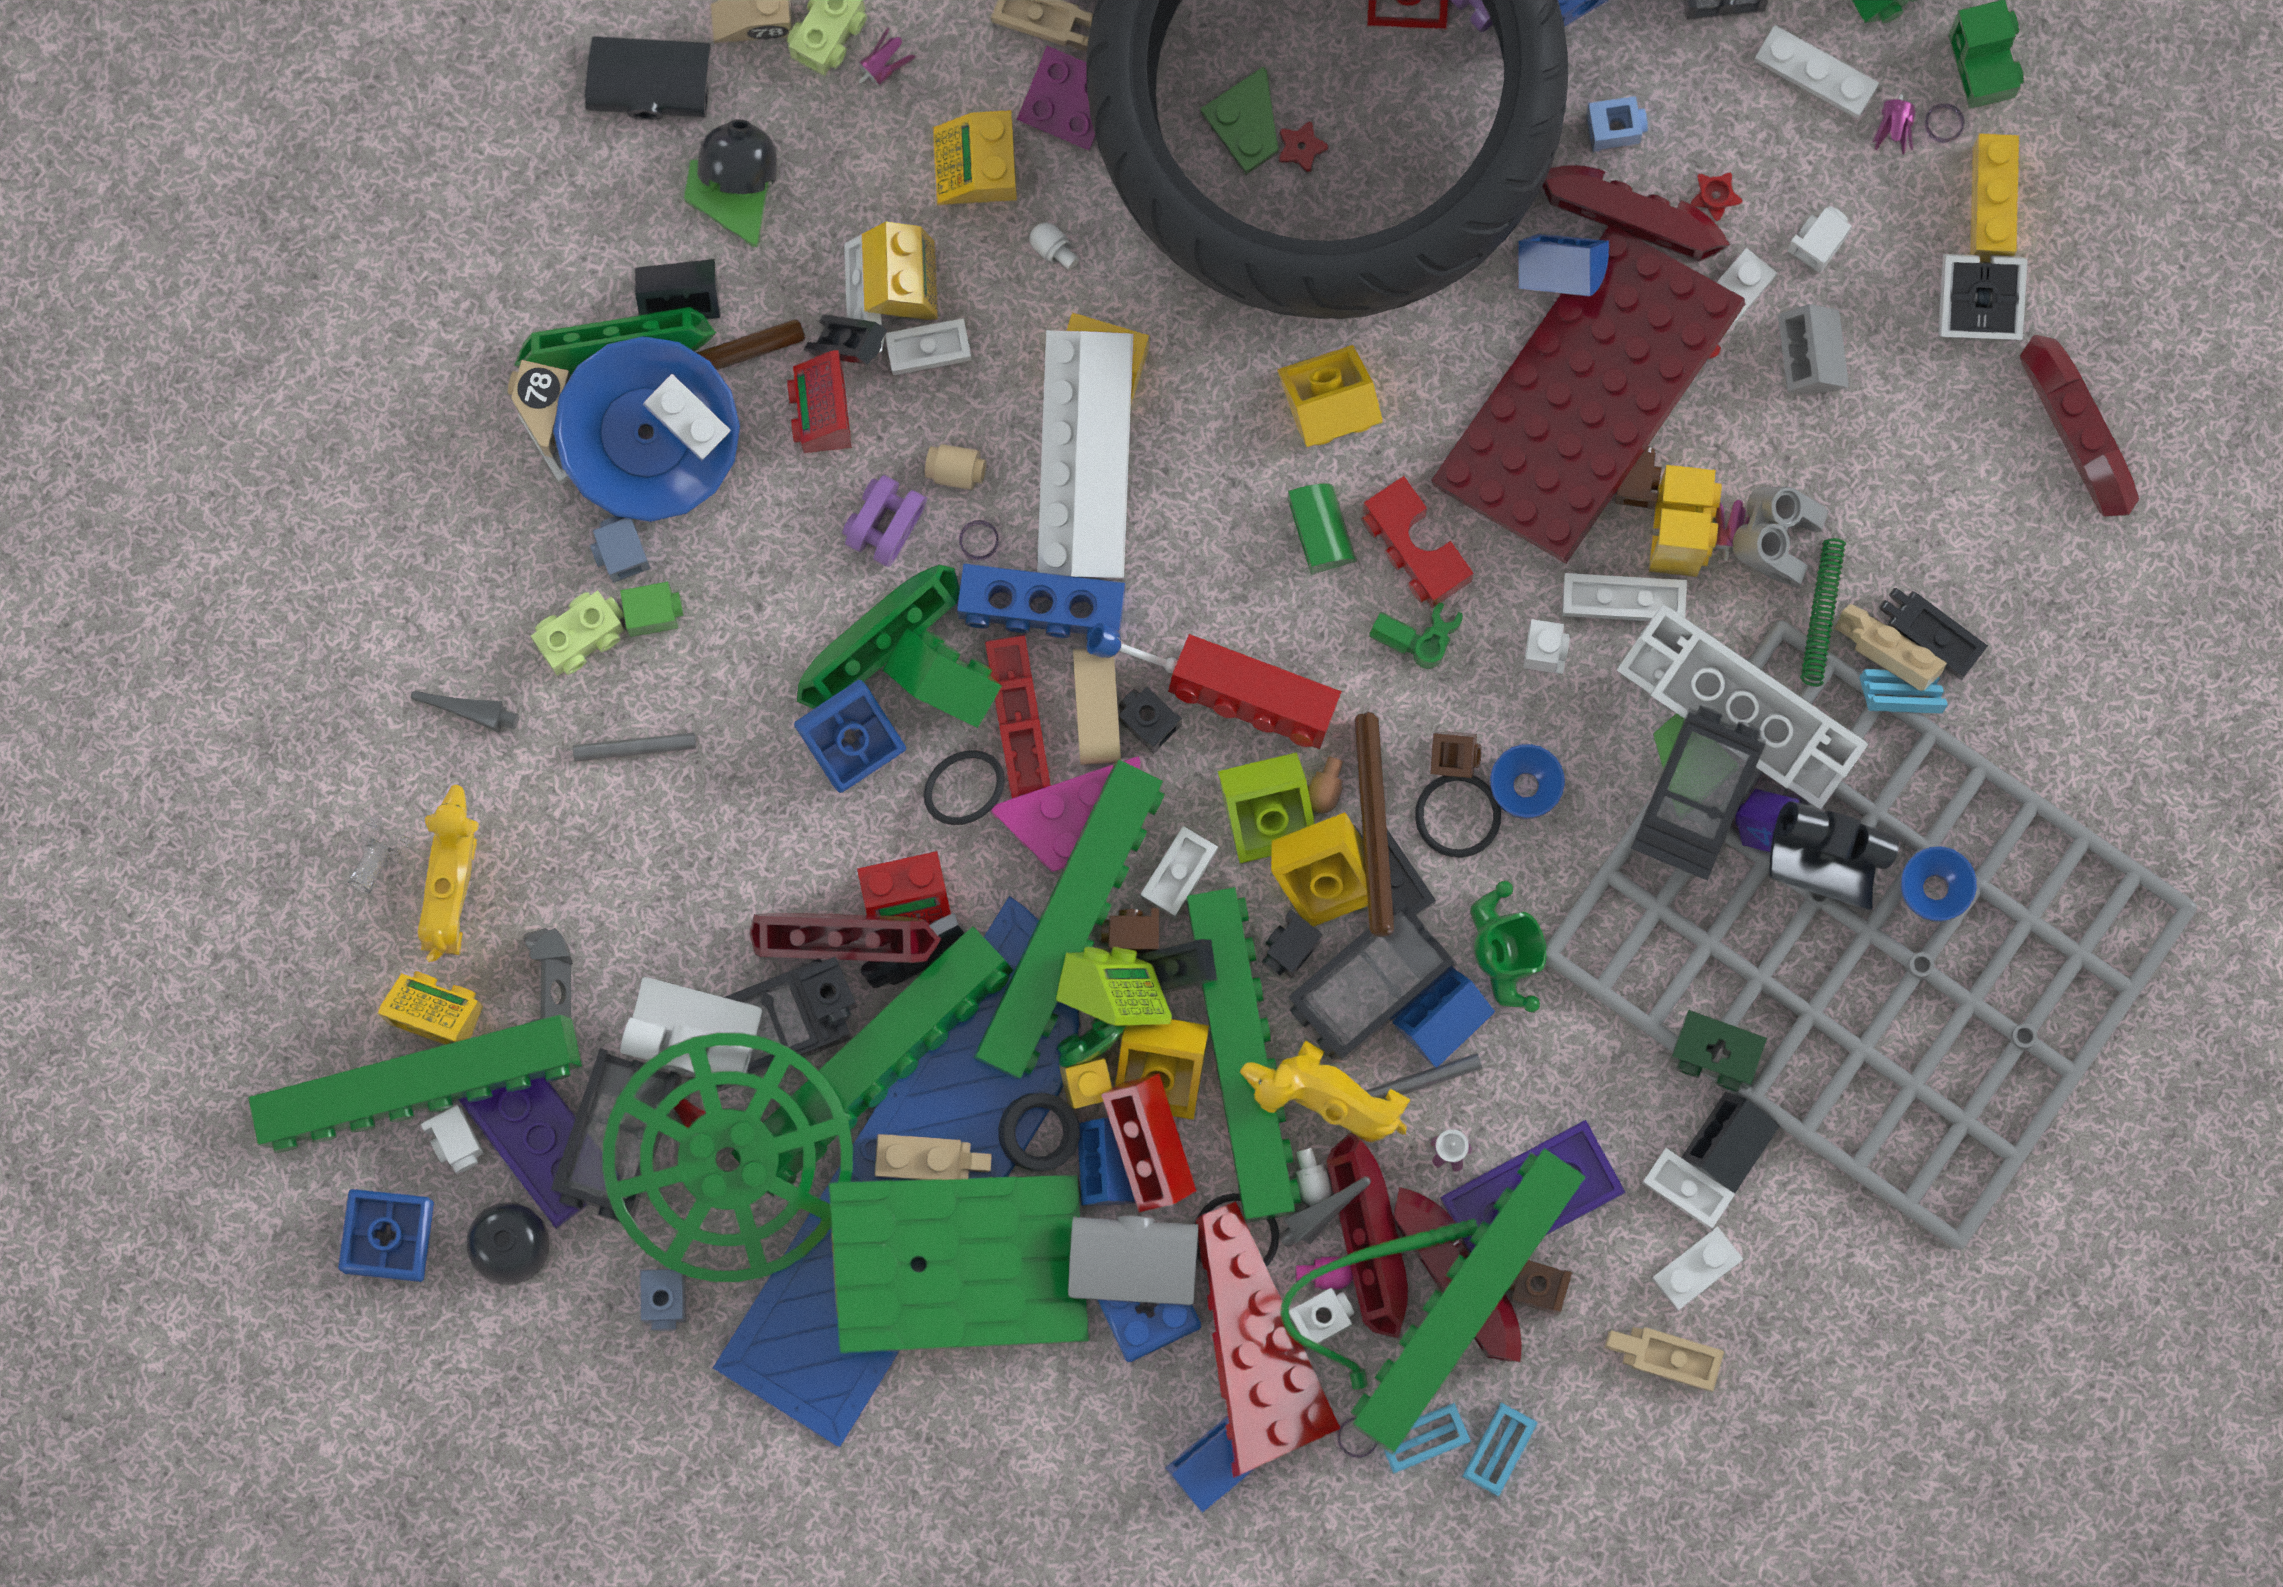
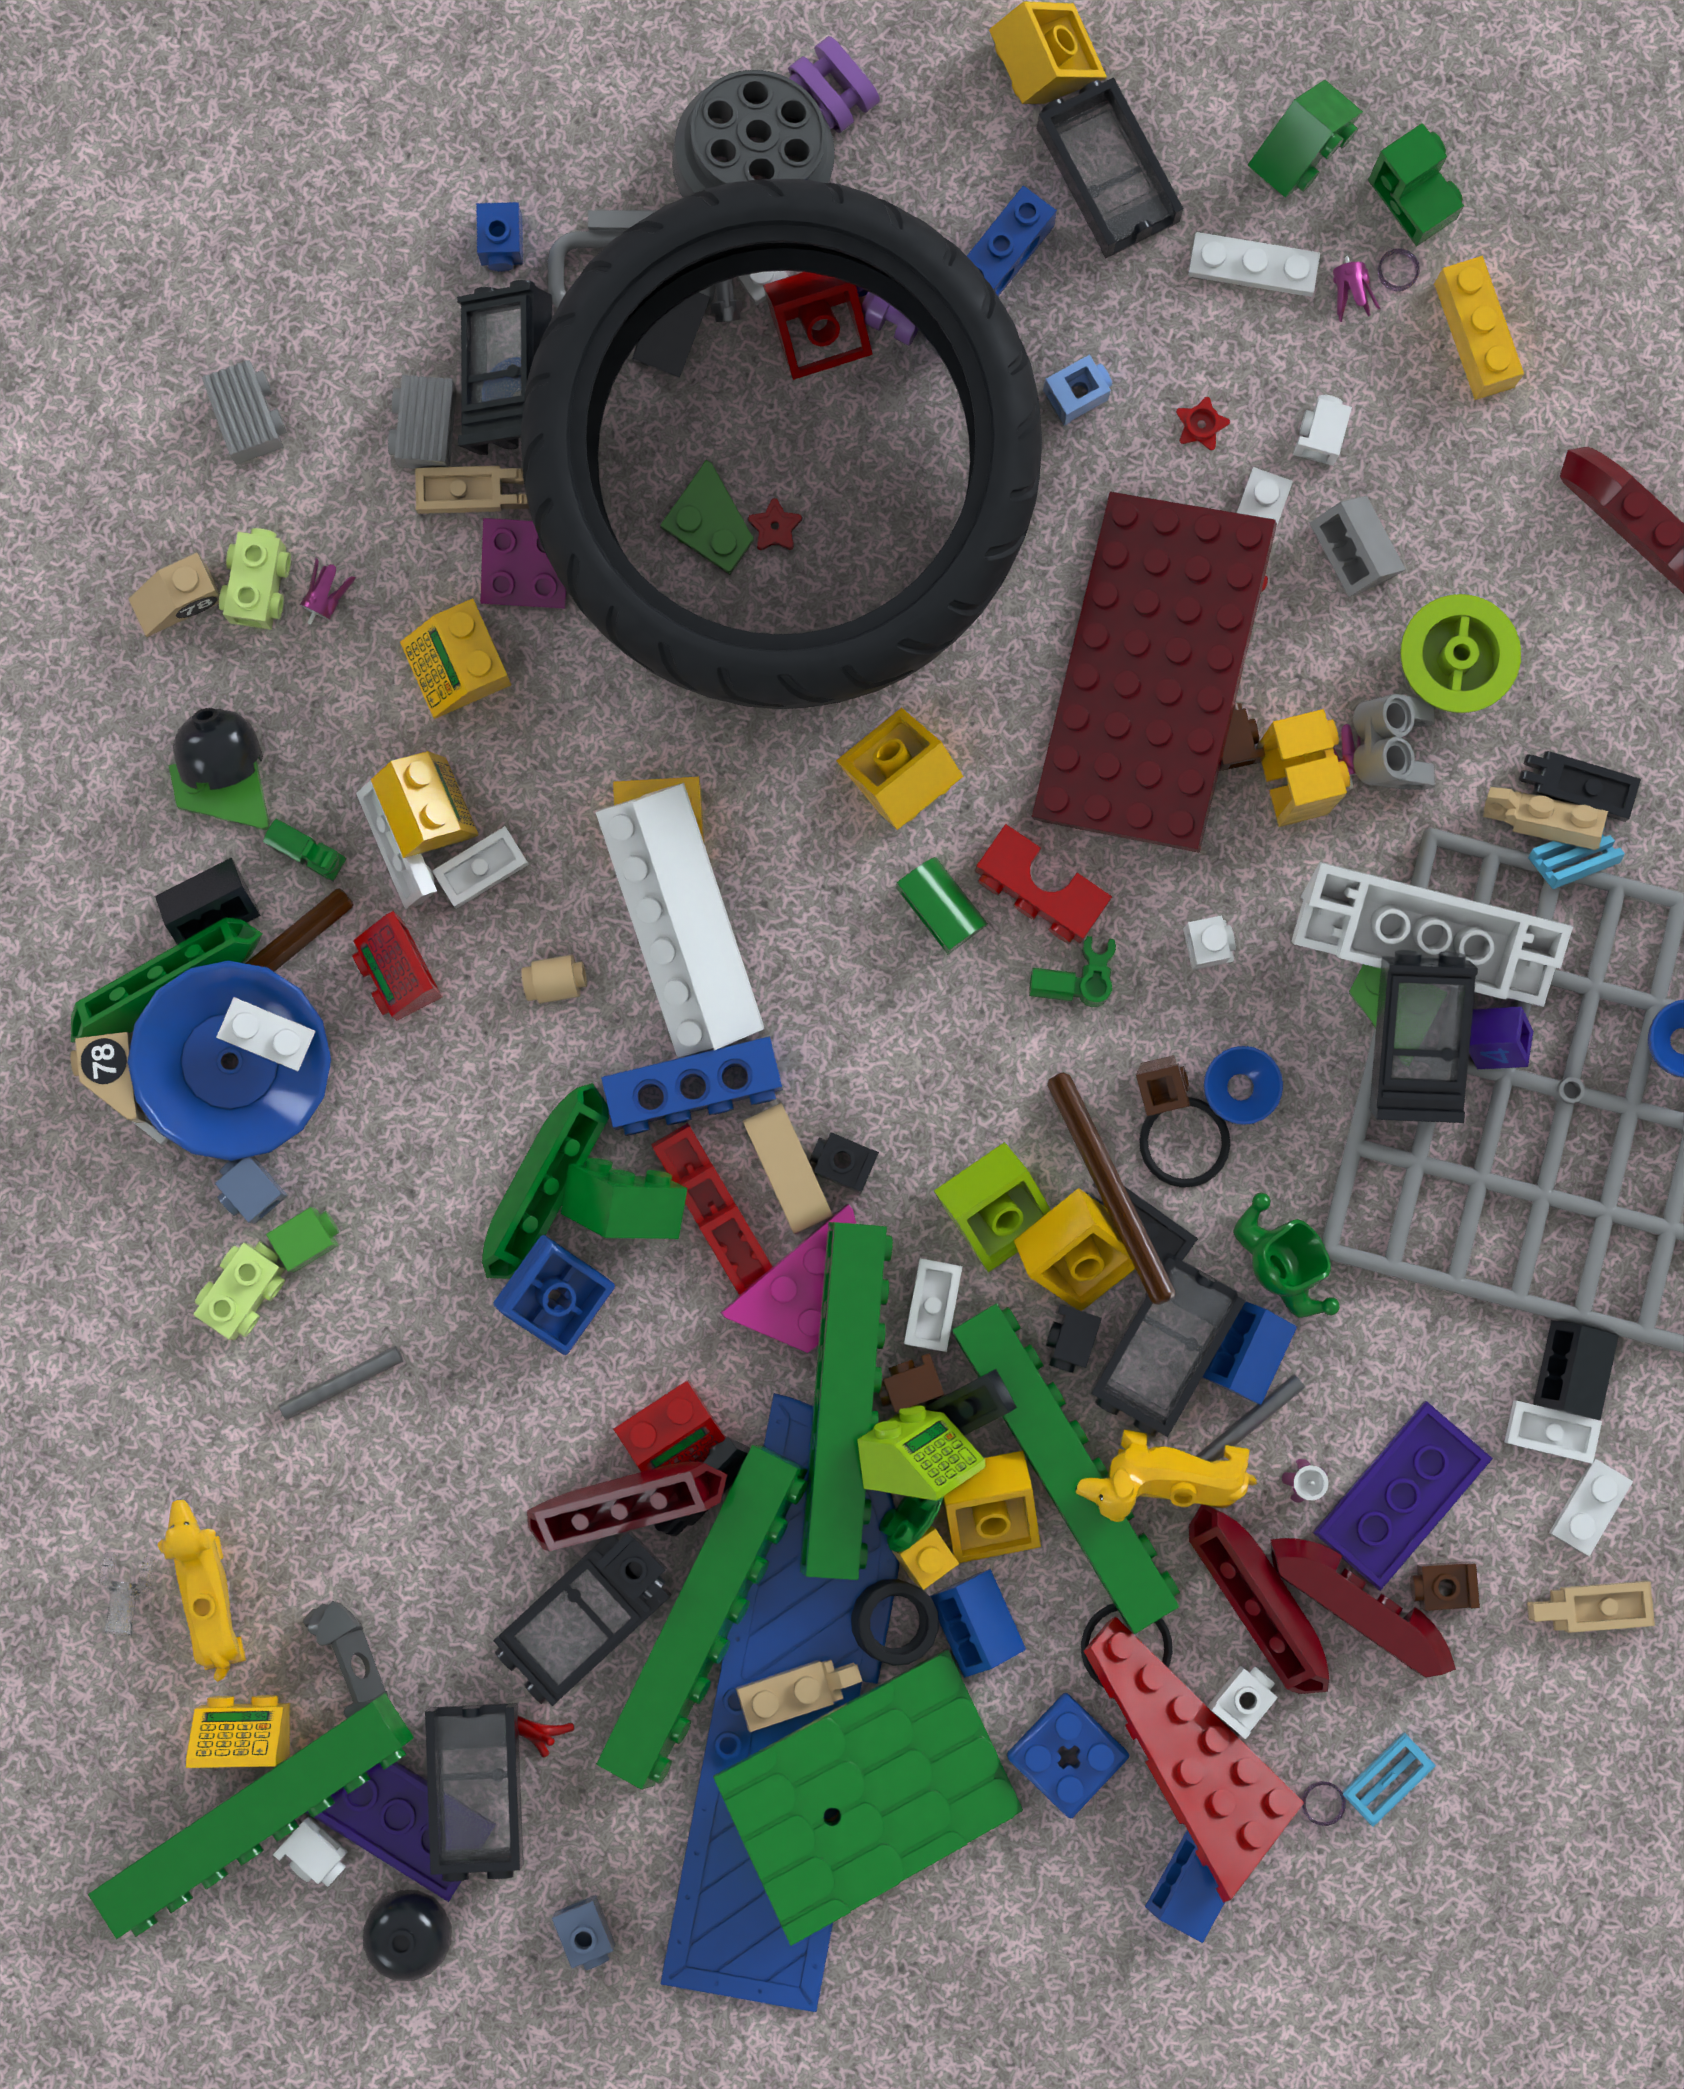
camera: 25 degrees left, 5 degrees up
blue brick [338,1189,434,1282] -> none
dark grey piece [411,691,519,733] -> none
black panel [585,36,711,120] -> none
green dish [602,1032,853,1282] -> none
white panel [620,977,762,1077] -> none
black hinge [804,314,887,365] -> none
medium lavender brick [842,475,927,568] -> none
black tyre [923,750,1005,825] -> none
clear purple axle [959,520,999,560] -> none
white cylinder [1030,223,1079,270] -> none
light grey panel [1068,1216,1198,1305] -> none
blue hinge [1087,623,1178,674] -> none
red brick [1101,1073,1197,1212] -> none
red brick [1168,634,1342,749] -> none
dark grey piece [1279,1177,1371,1247] -> none
green piece [1280,1218,1478,1390] -> none
white cylinder [1295,1148,1332,1206] -> none
dark pink cylinder [1295,1256,1353,1290] -> none
nougat cylinder [1308,756,1344,814] -> none
green brick [1350,1148,1585,1455] -> none
medium azure tile [1462,1403,1538,1497] -> none
brick [1518,234,1609,296] -> none
dark red brick [1542,165,1730,262] -> none
white plate [1562,573,1687,621] -> none
dark green brick [1670,1010,1767,1092] -> none
black panel [1769,801,1899,910] -> none
green piece [1800,538,1846,687] -> none
piece [1938,254,2028,340] -> none
none -> green bar [263,819,347,882]
none -> lime piece [1400,594,1521,713]

